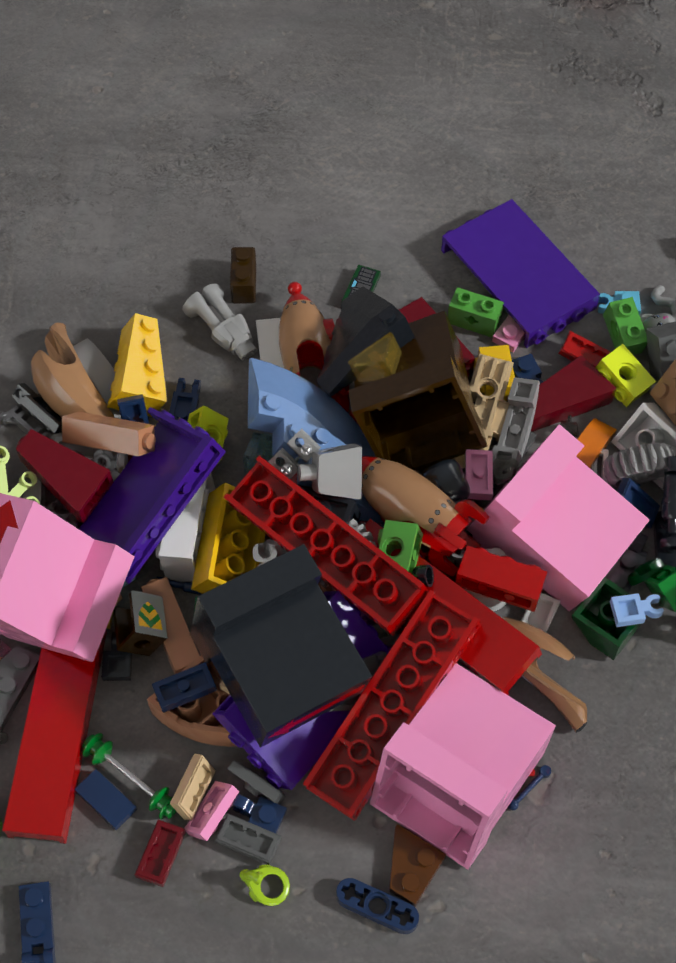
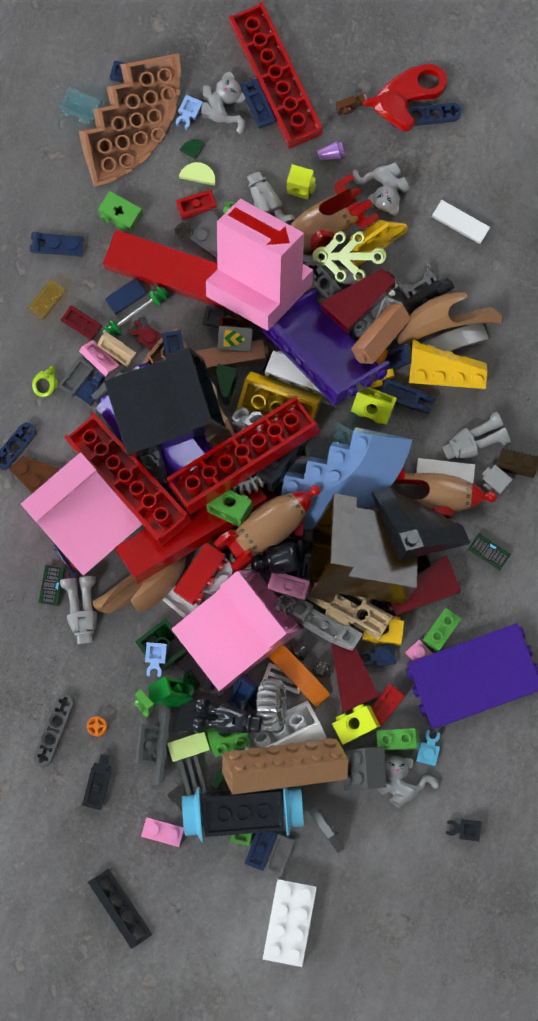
camera: 110 degrees right, 20 degrees up
light grey piece [268,429,321,479] -> none
light grey torso [297,444,362,499] -> none
clear yellow slope [348,332,402,382] -> none
black hinge [411,565,434,587] -> none
none -> clear yellow plate [28,279,66,320]
none -> tile [38,565,65,606]
none -> light grey piece [60,576,97,644]
none -> dark red plate [128,321,162,351]
none -> light grey brick [481,465,512,497]

